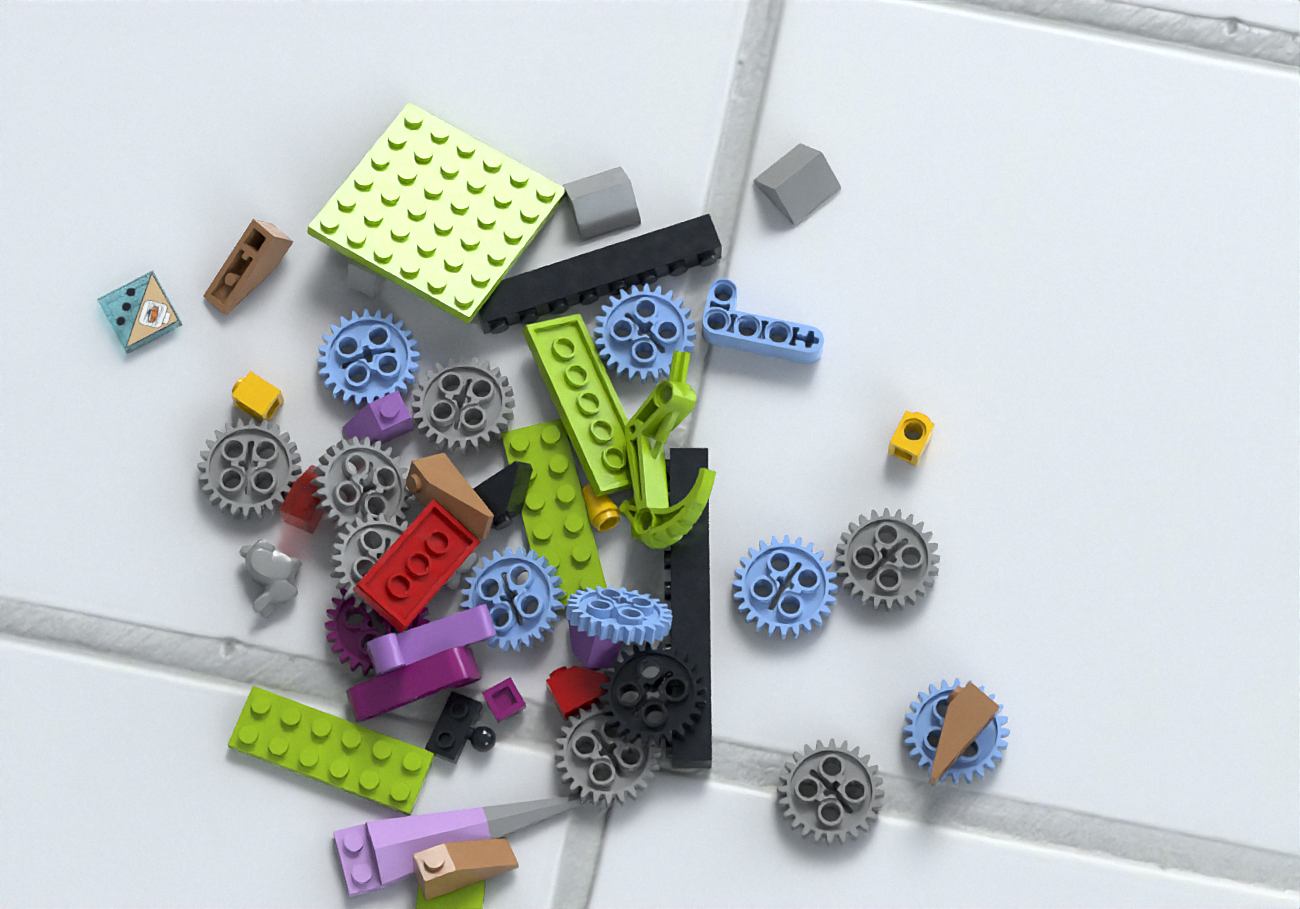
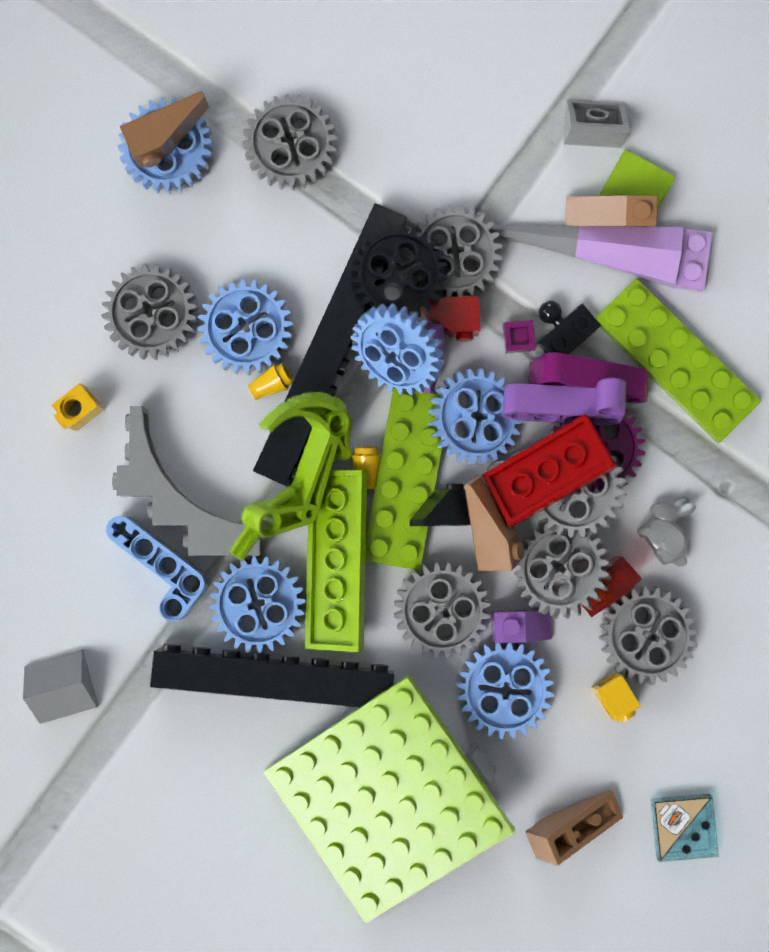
camera: 155 degrees left, 15 degrees up
light grey slope [562,166,641,241] -> none
none -> light grey arch [112,406,263,556]
none -> yellow cone [248,363,293,400]

